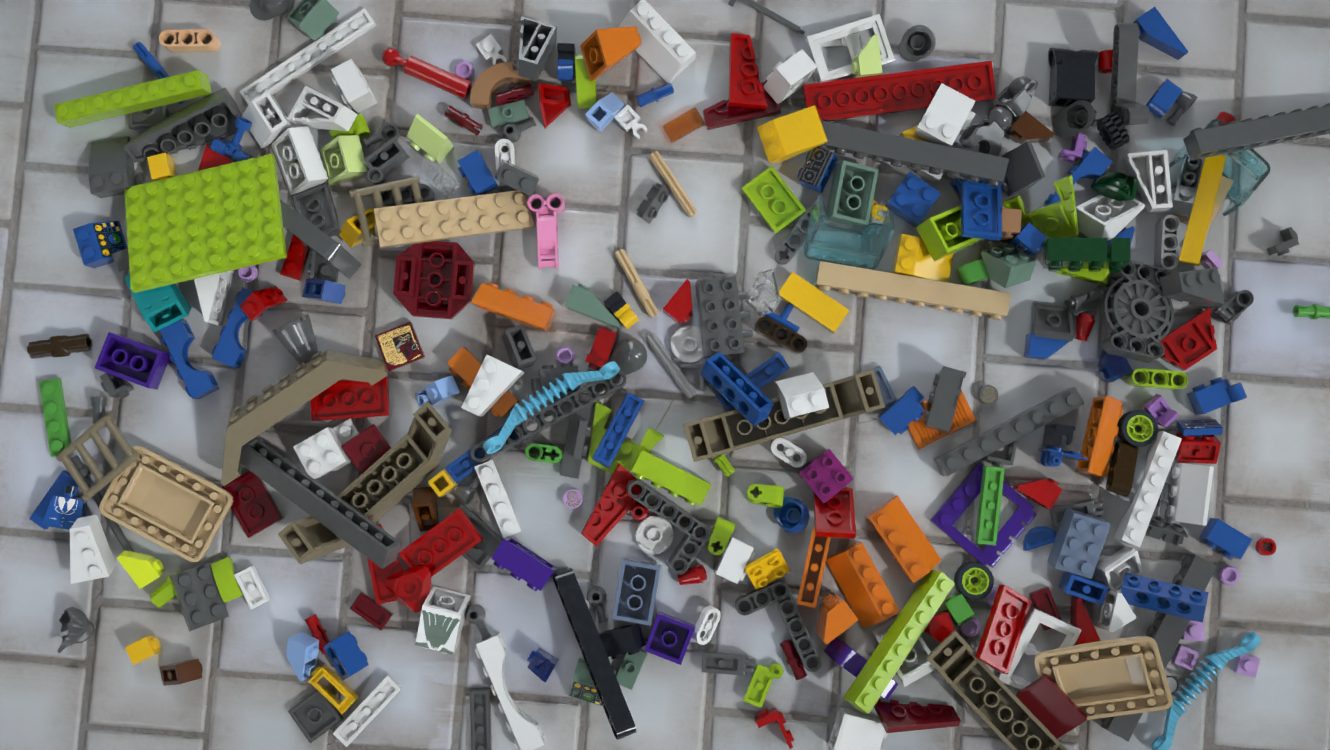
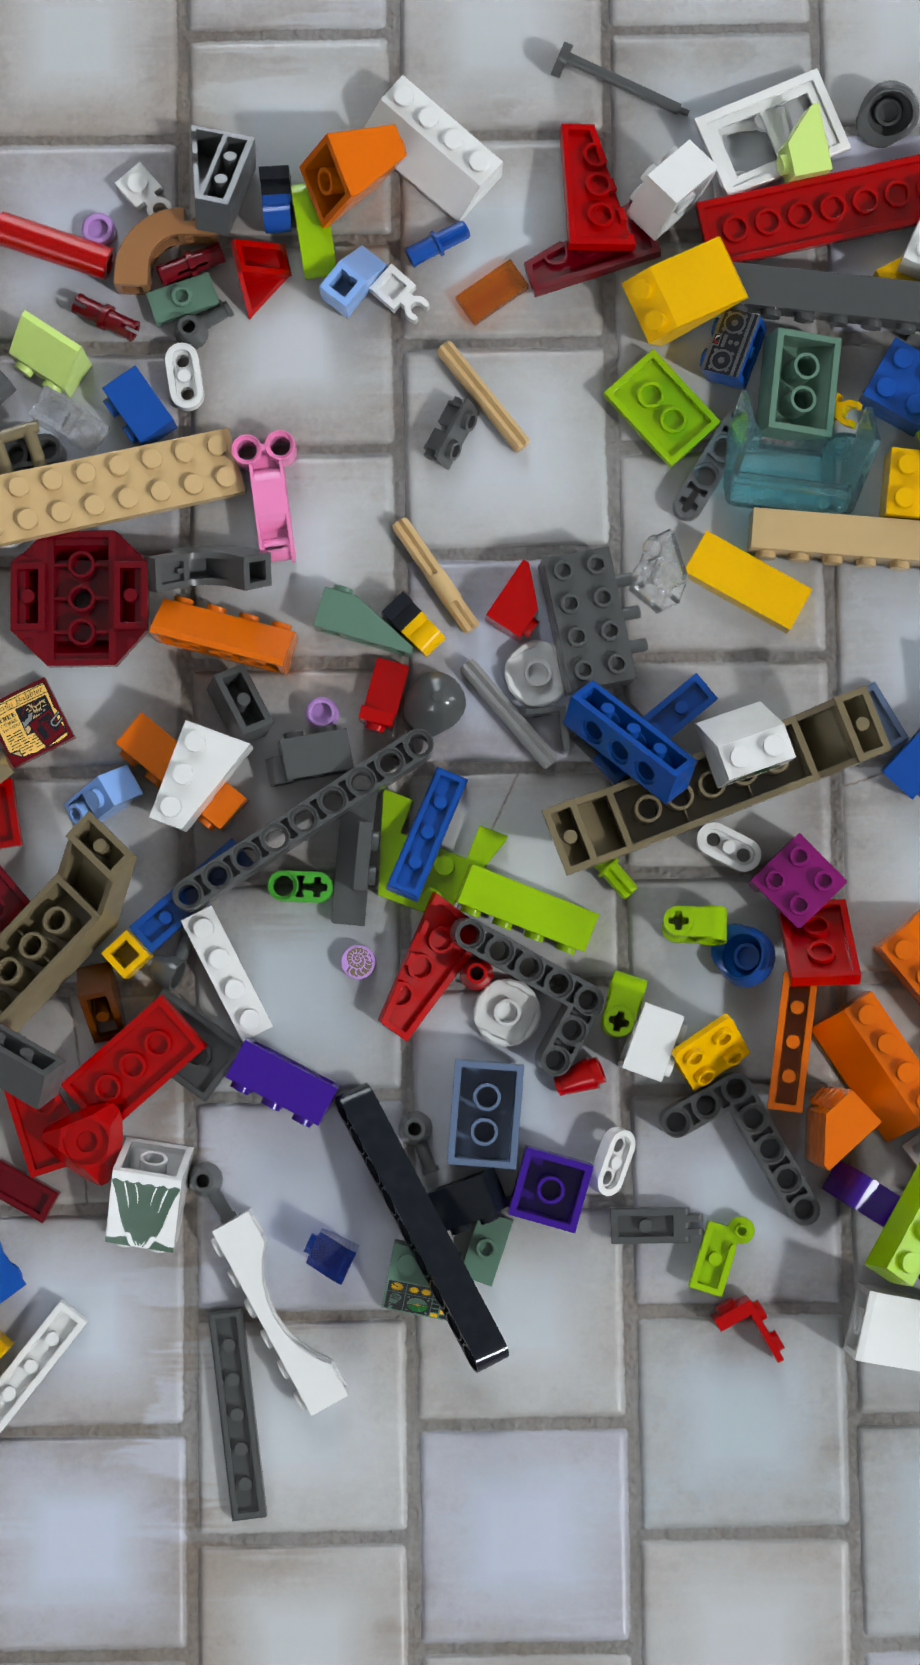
camera: 10 degrees left, 0 degrees up
medium azure piece [483,361,620,454] -> none
dark grey brick [495,159,539,196] -> none
dark brown beam [755,316,807,354] -> none
blue piece [763,303,799,333] -> none
dark red pin [780,639,807,680] -> none
none -> dark grey arch [147,546,272,593]

